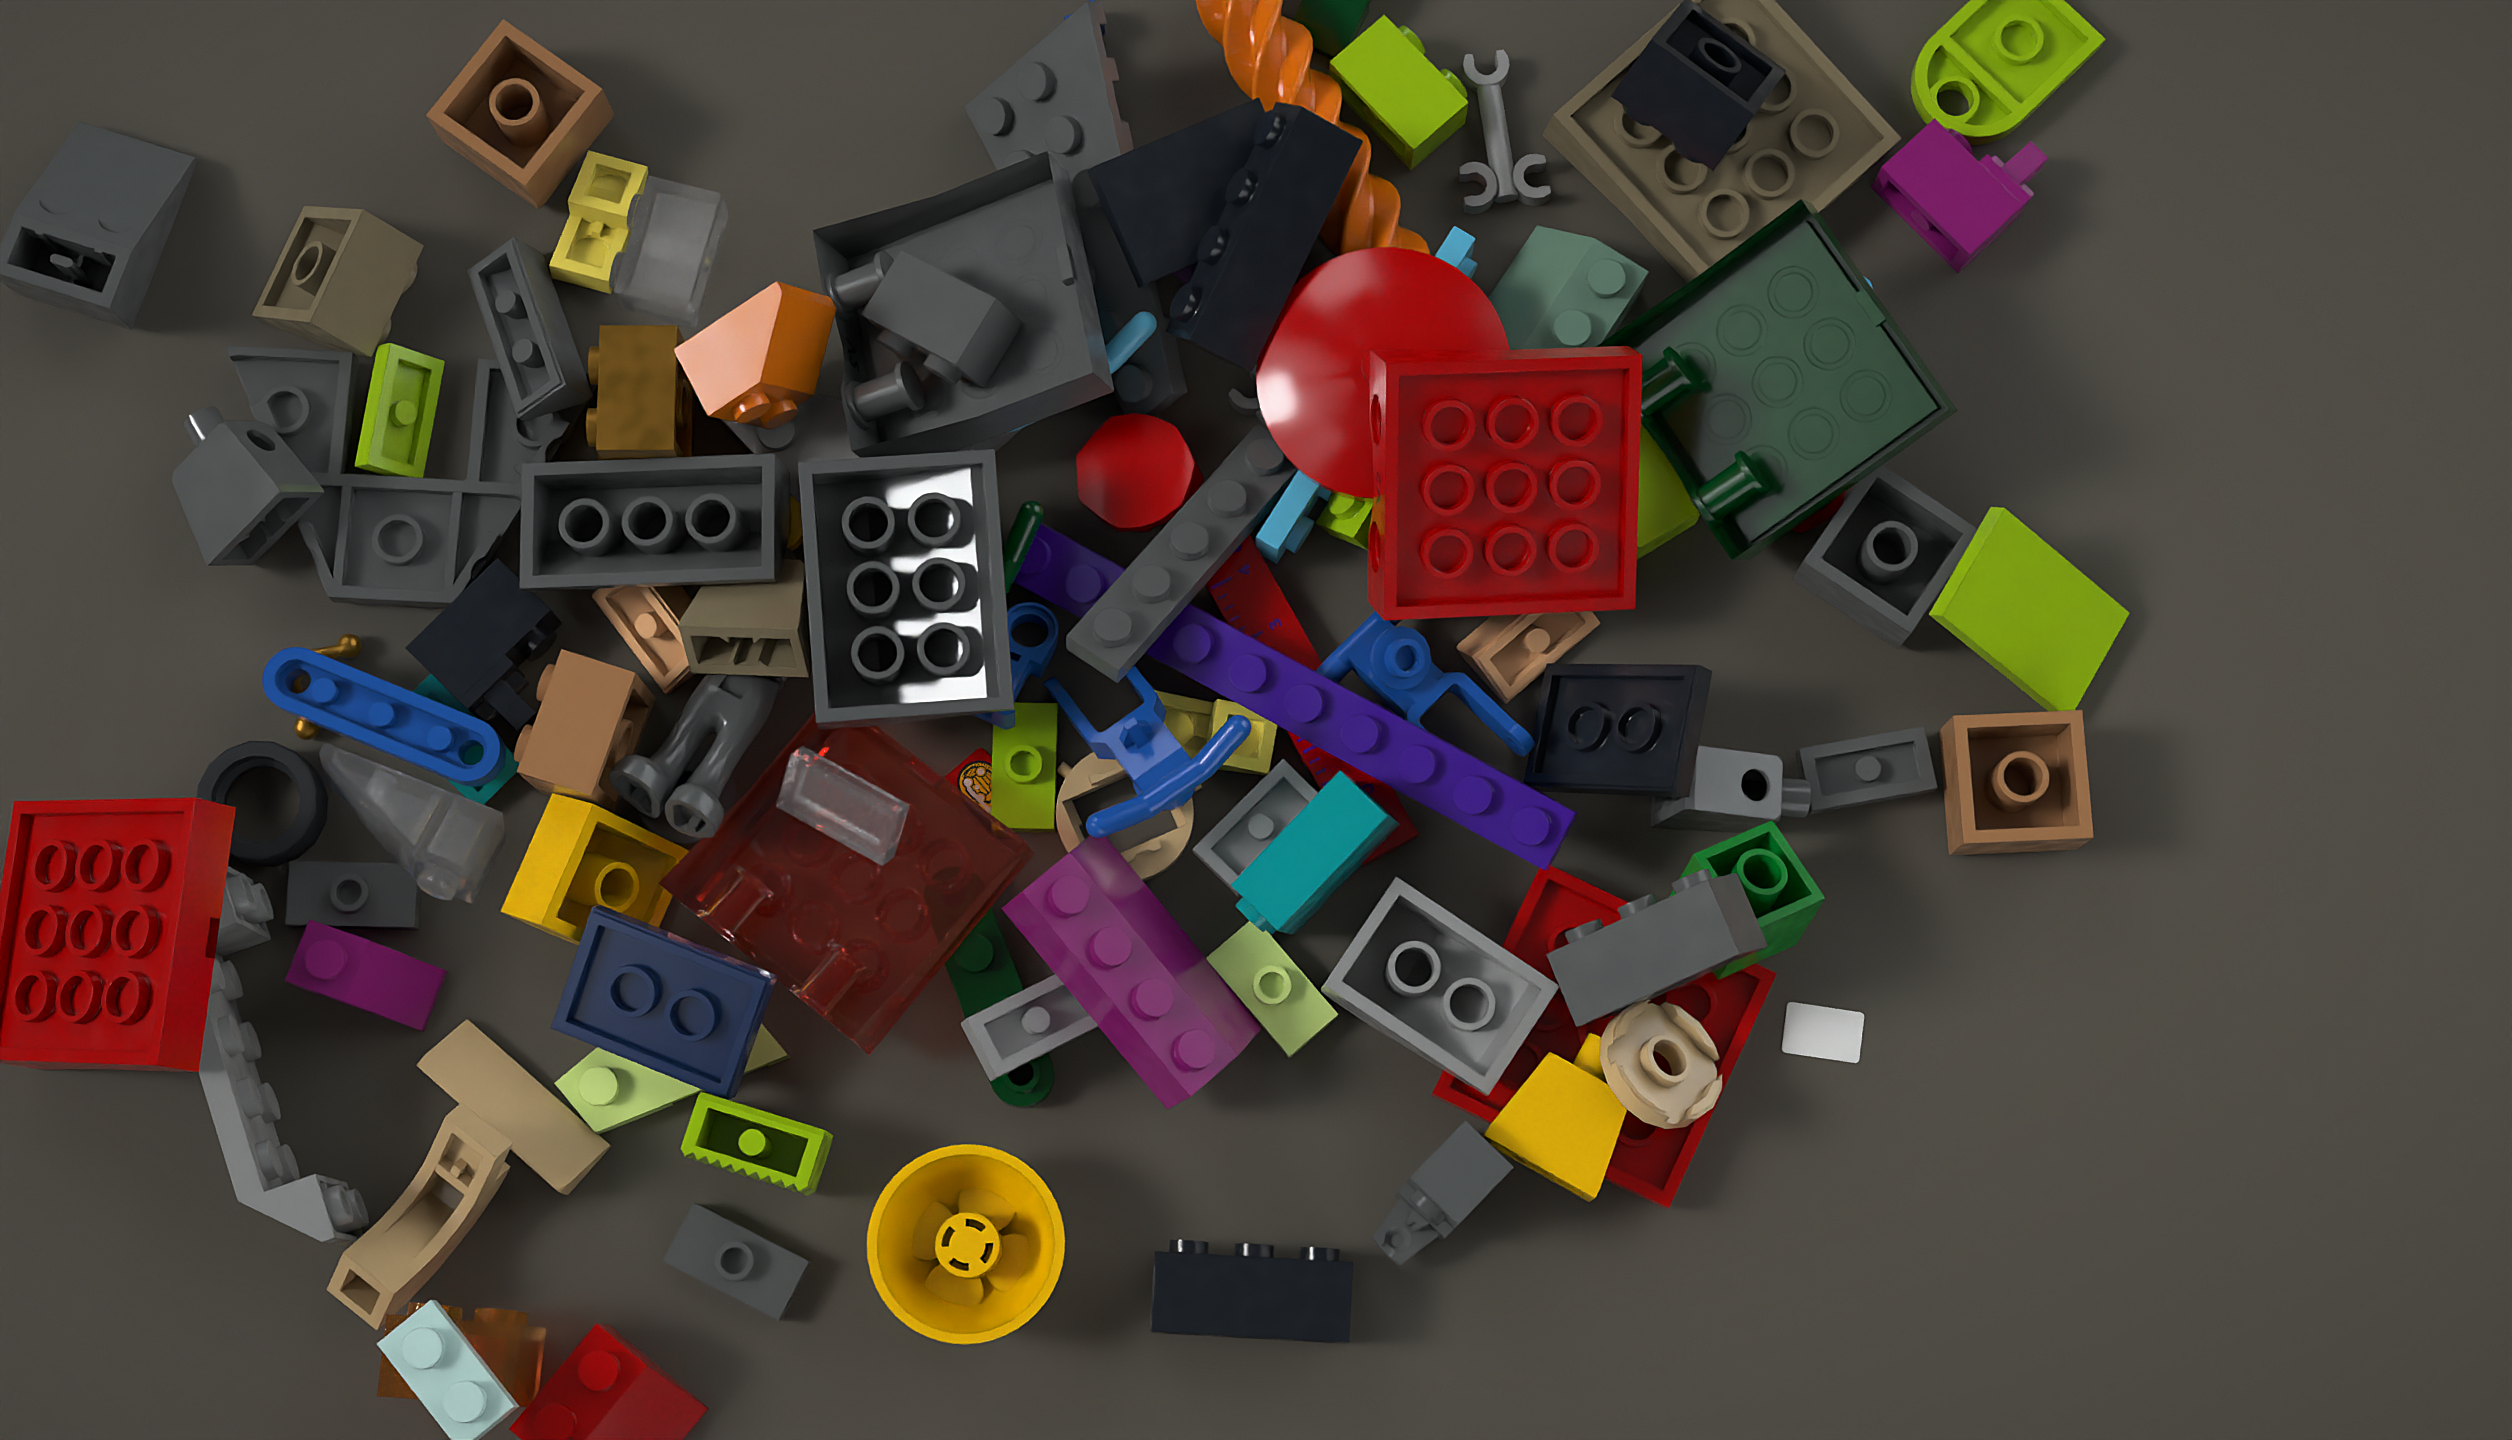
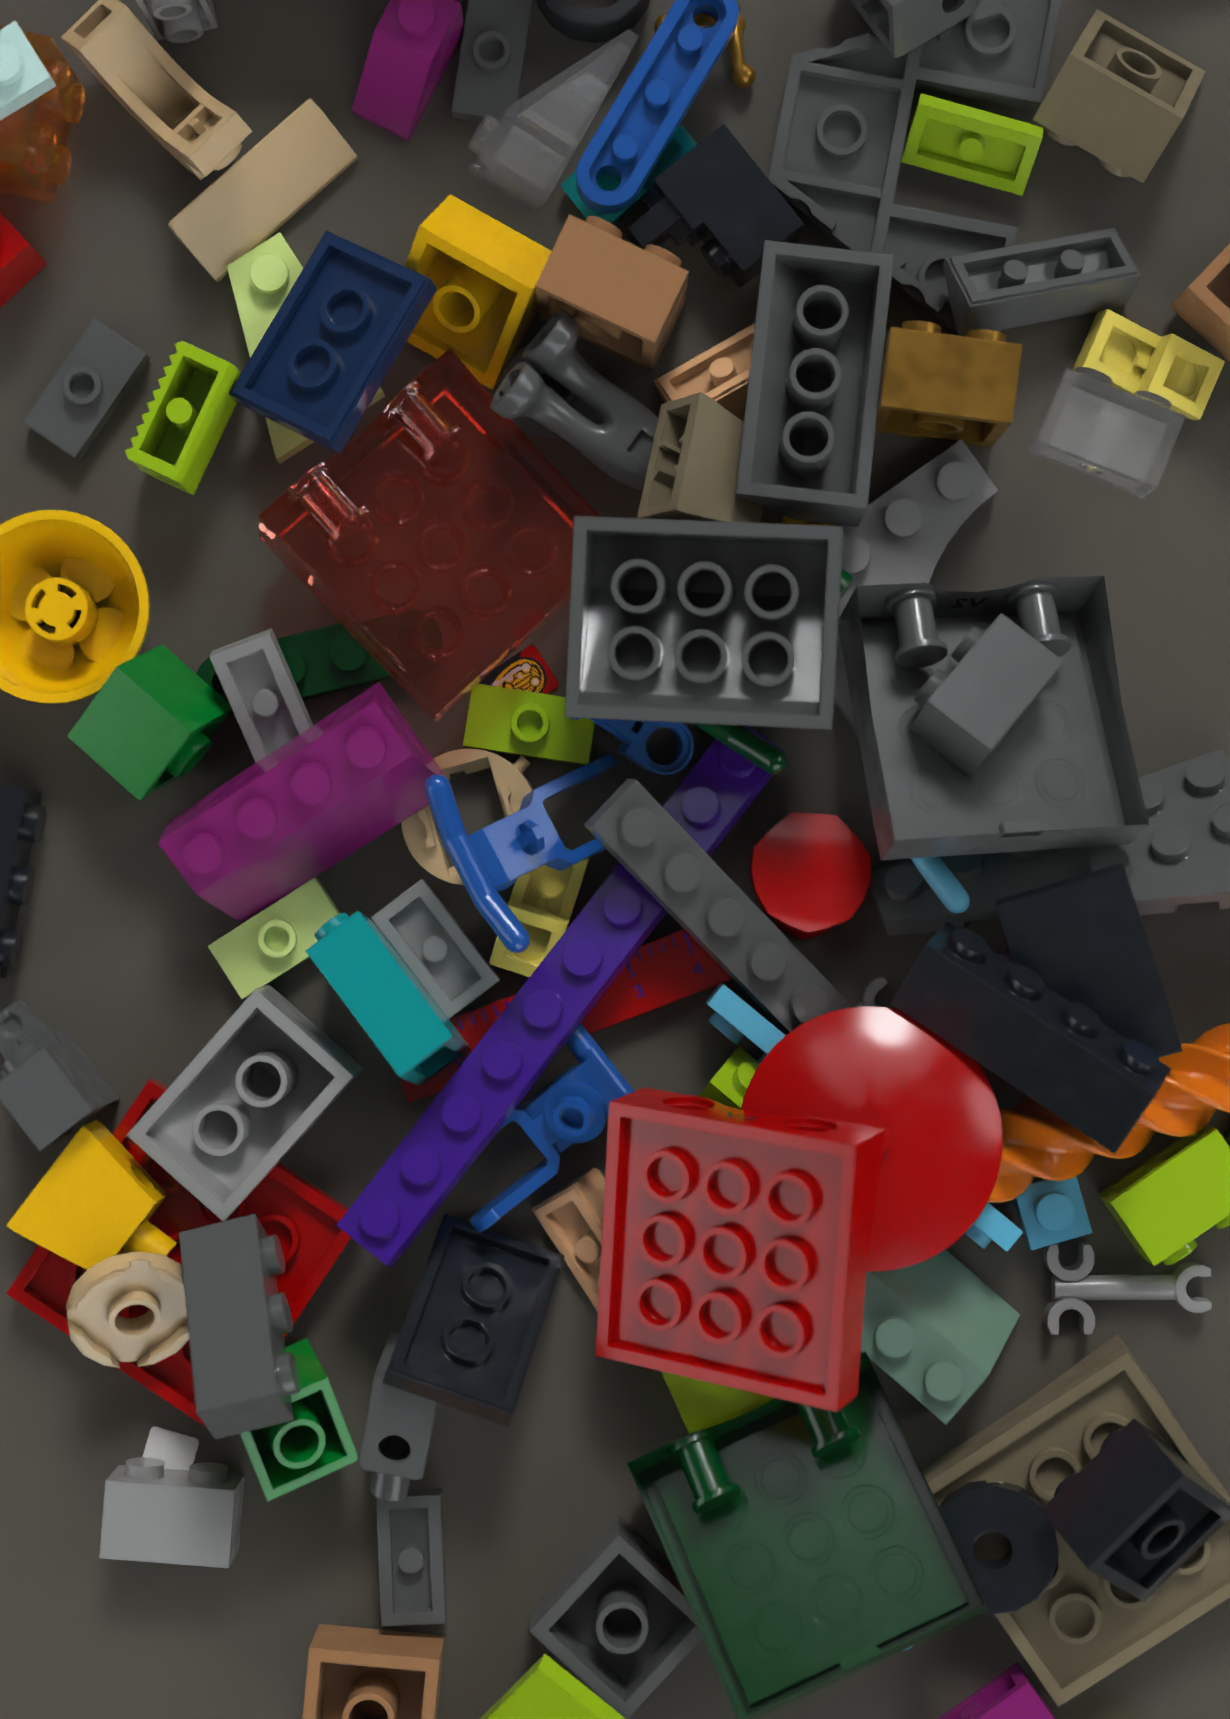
camera: 100 degrees right, 10 degrees up
orange slope [673,281,836,429] -> none
clear tile [776,746,910,866] -> none
none -> green head [67,644,232,801]
none -> light grey brick [99,1457,245,1568]
none -> black tile [939,1480,1059,1615]
none -> medium azure plate [1013,1177,1093,1250]

